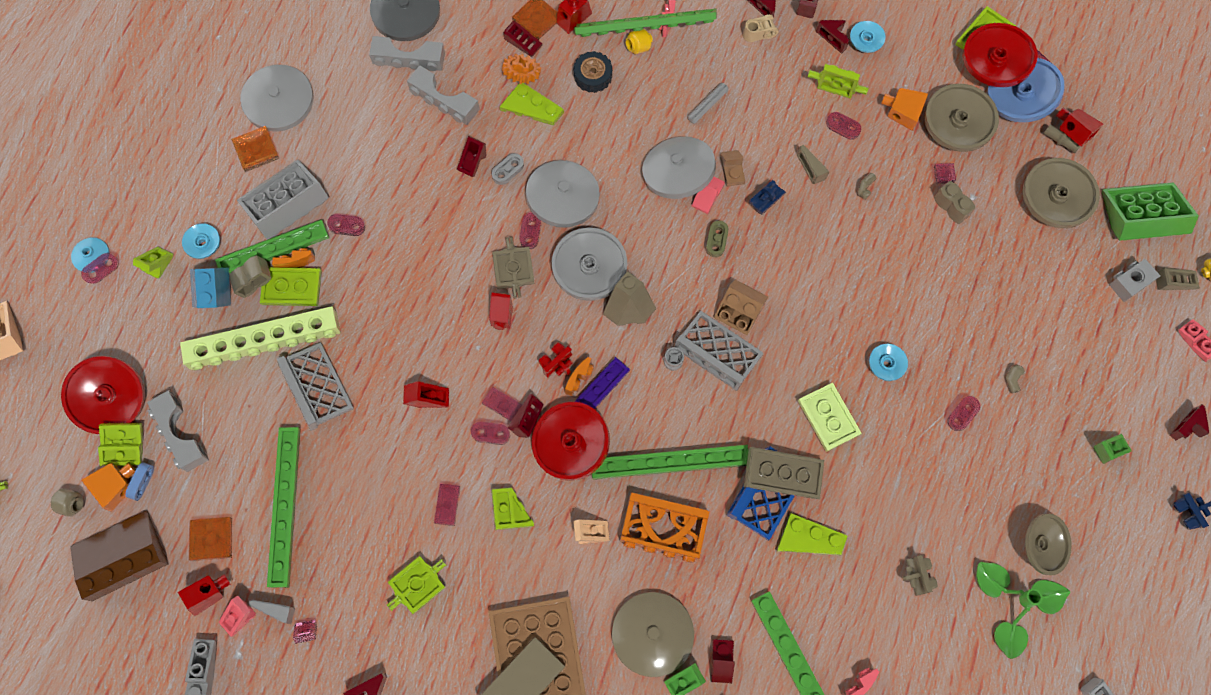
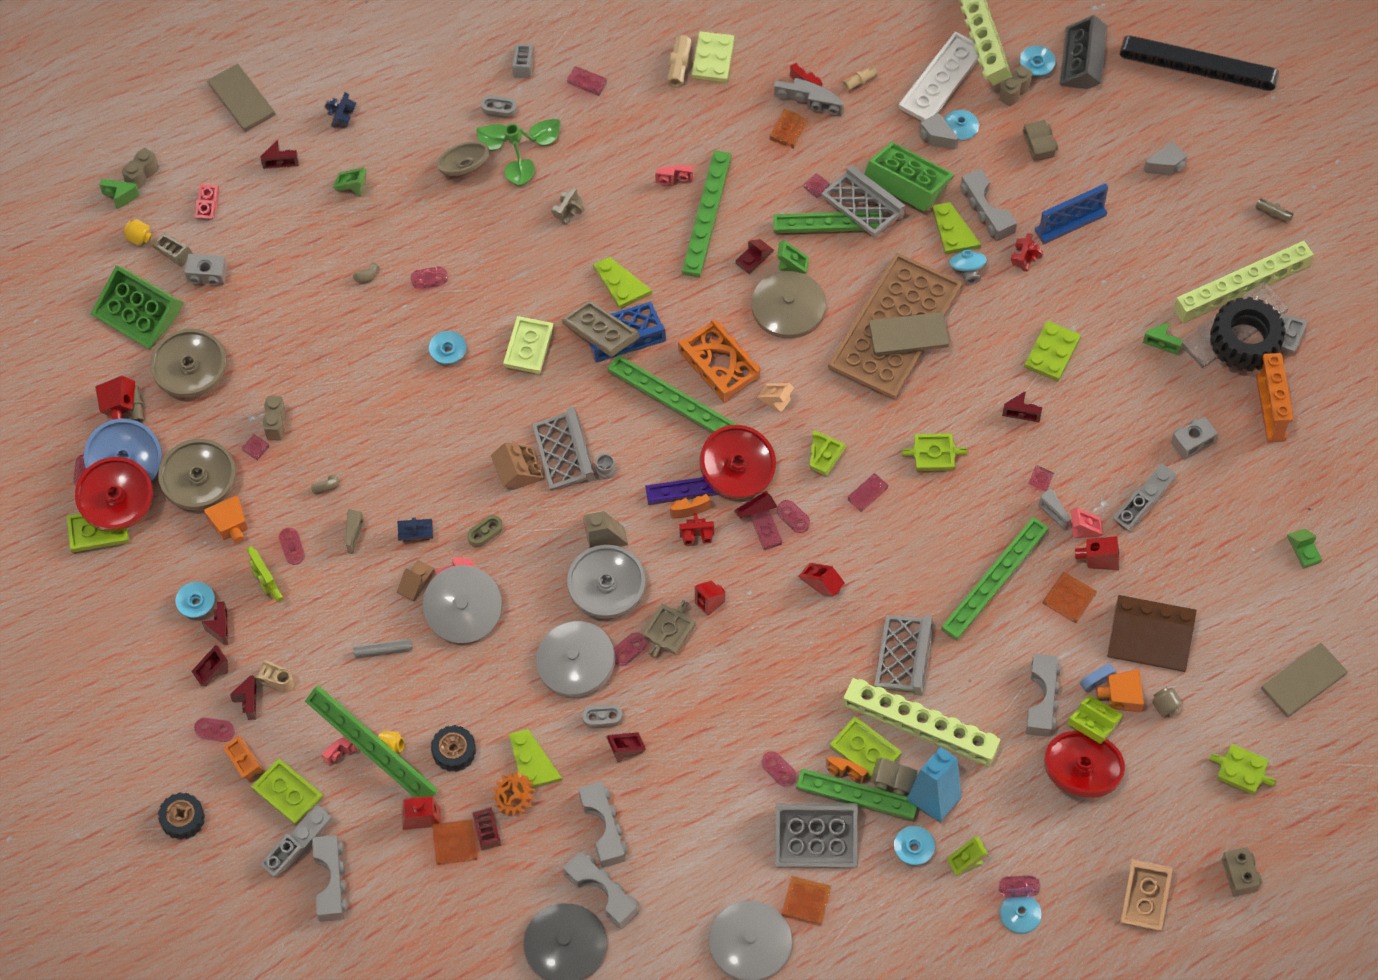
camera: 140 degrees left, 10 degrees down
none -> light grey plate [481,96,517,117]

